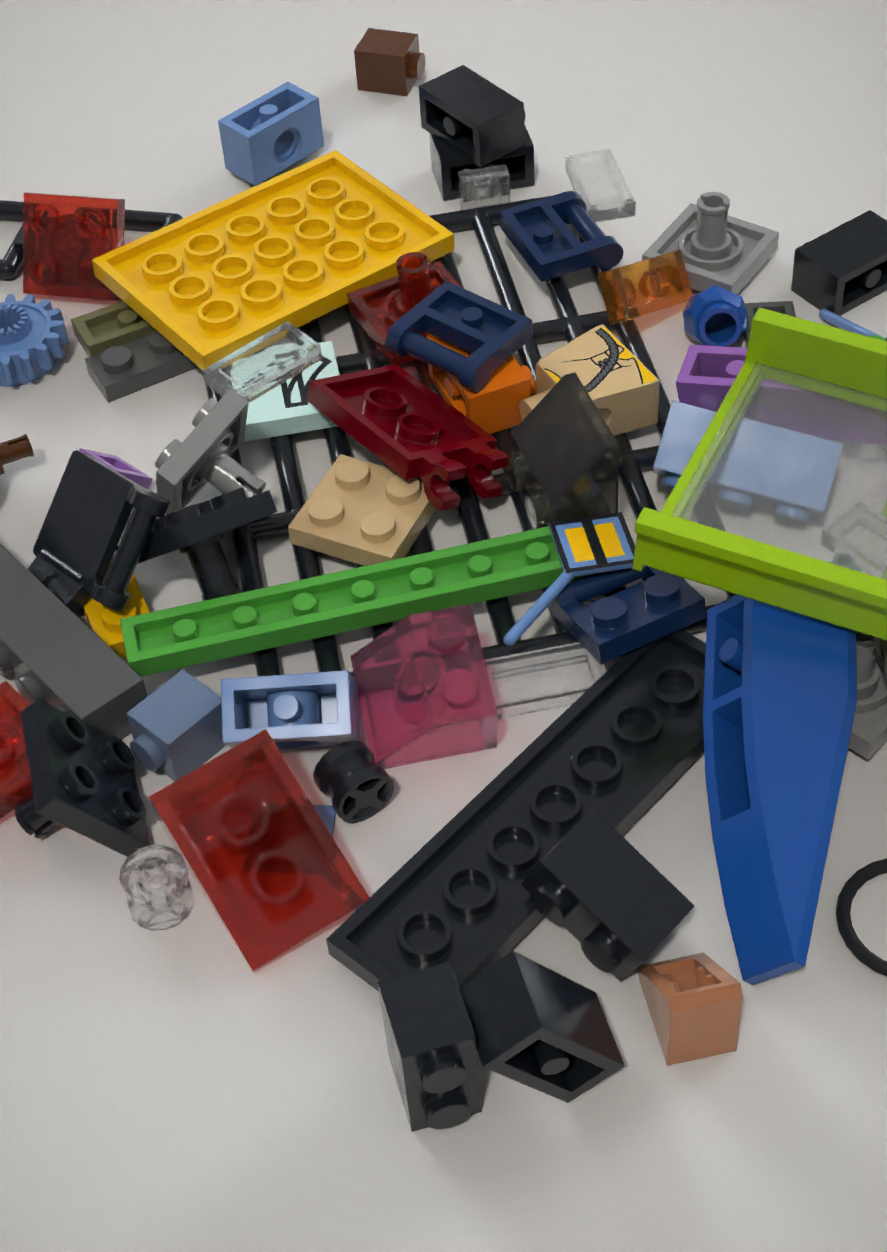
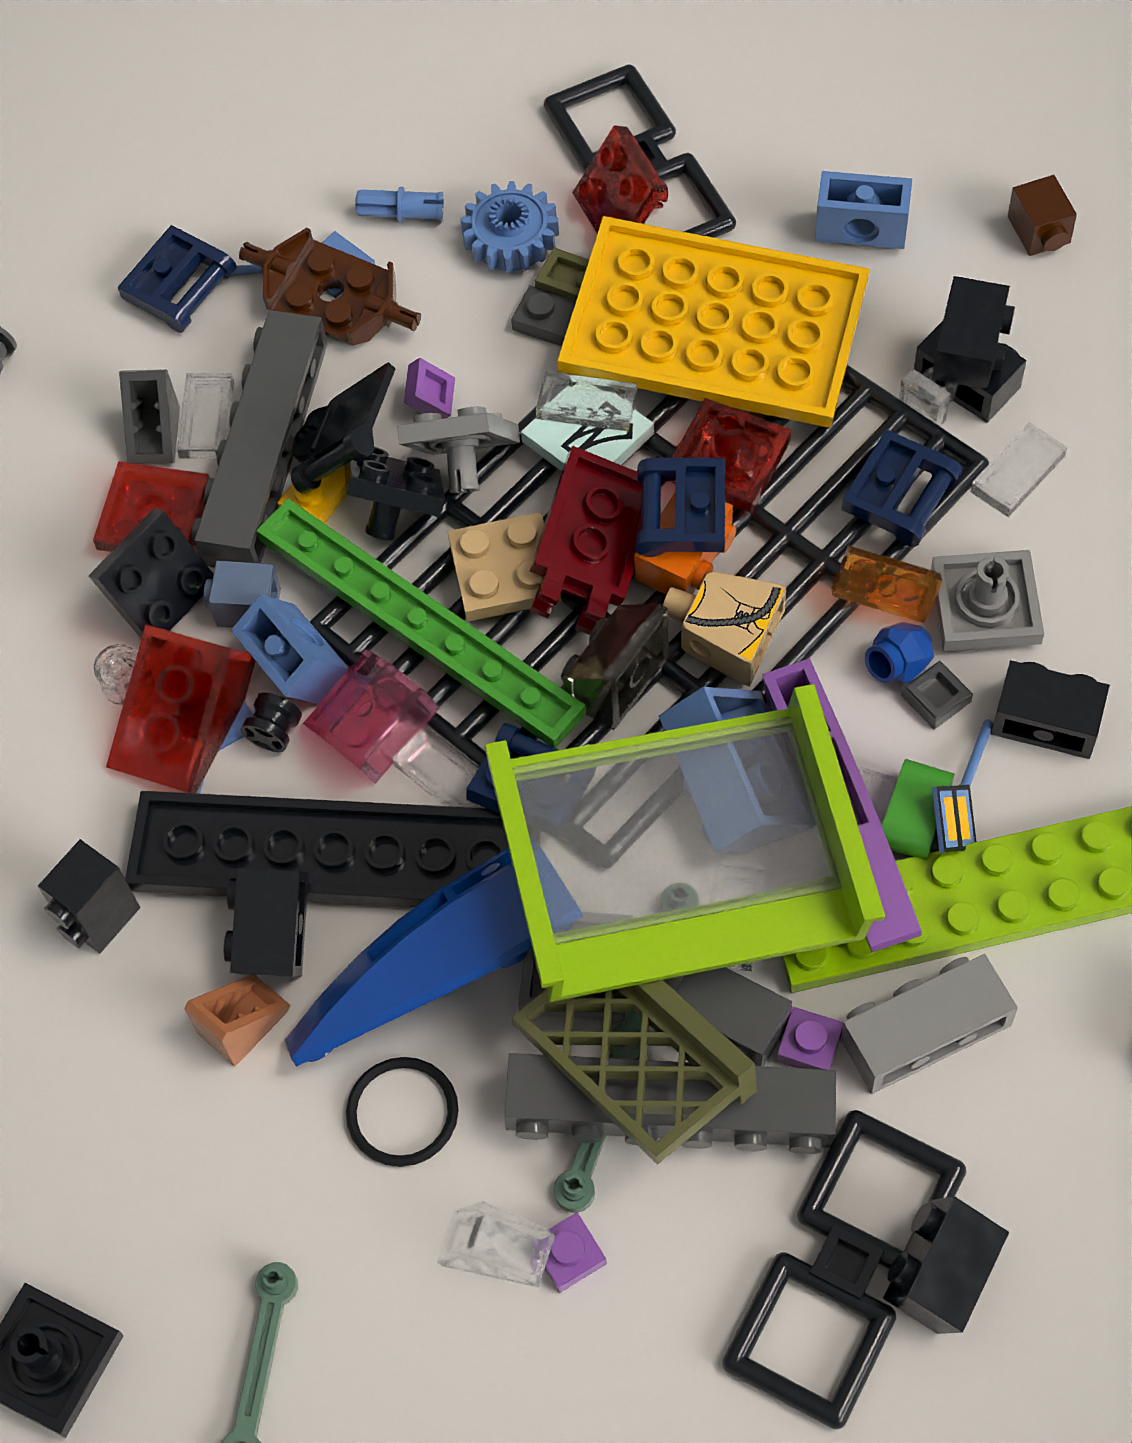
camera: 55 degrees right, 15 degrees up
black brick [460,951,625,1103] -> none
piece [503,512,635,646] -> none

